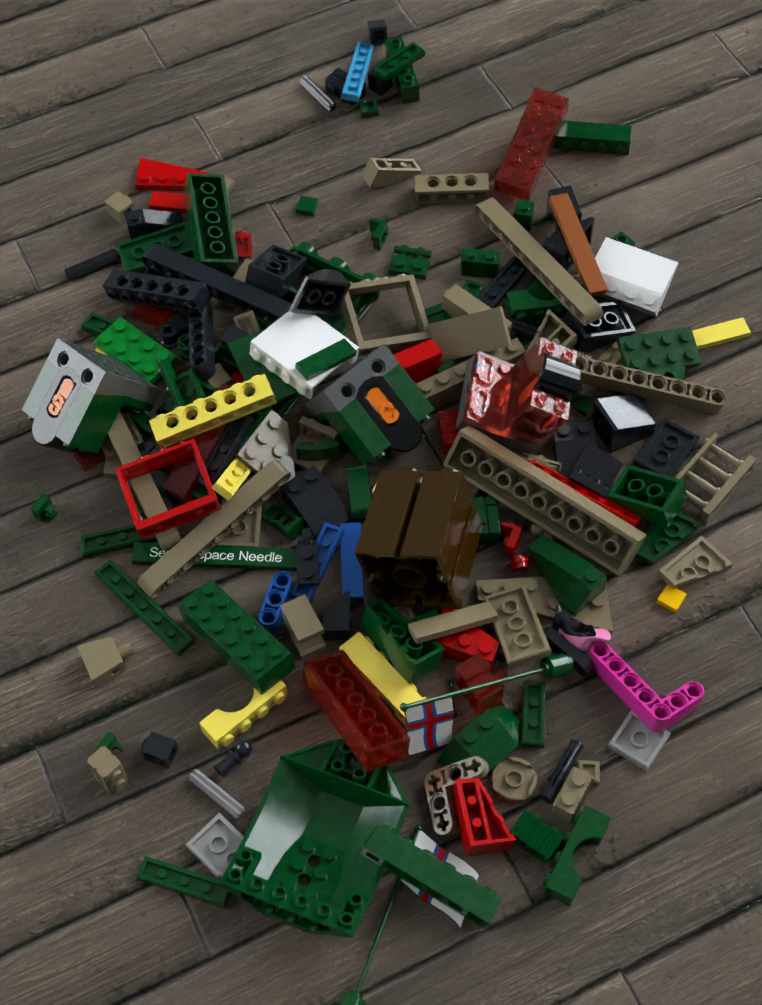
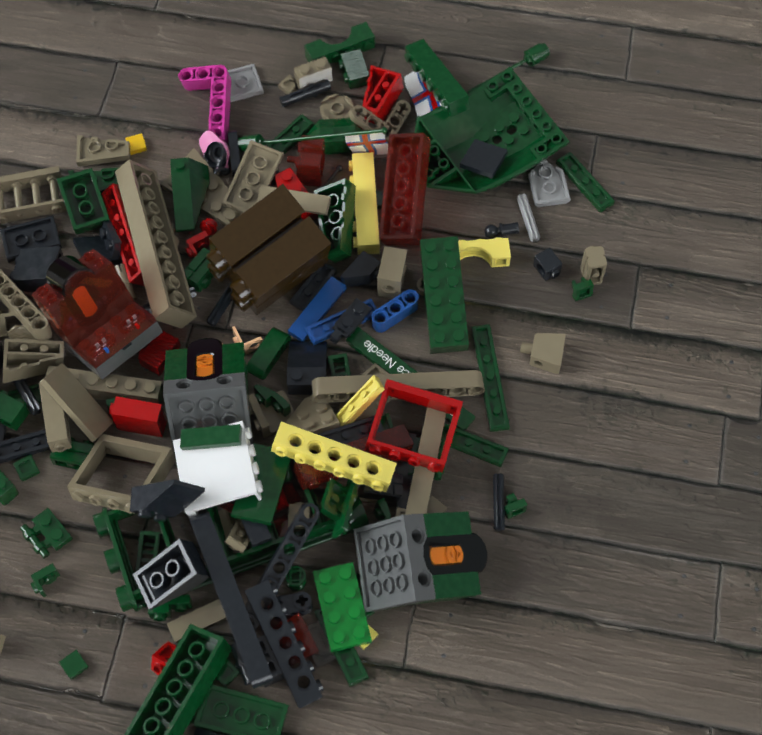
camera: 145 degrees left, 5 degrees up
none -> black tile [460,139,508,179]
none -> black axle [493,473,505,531]

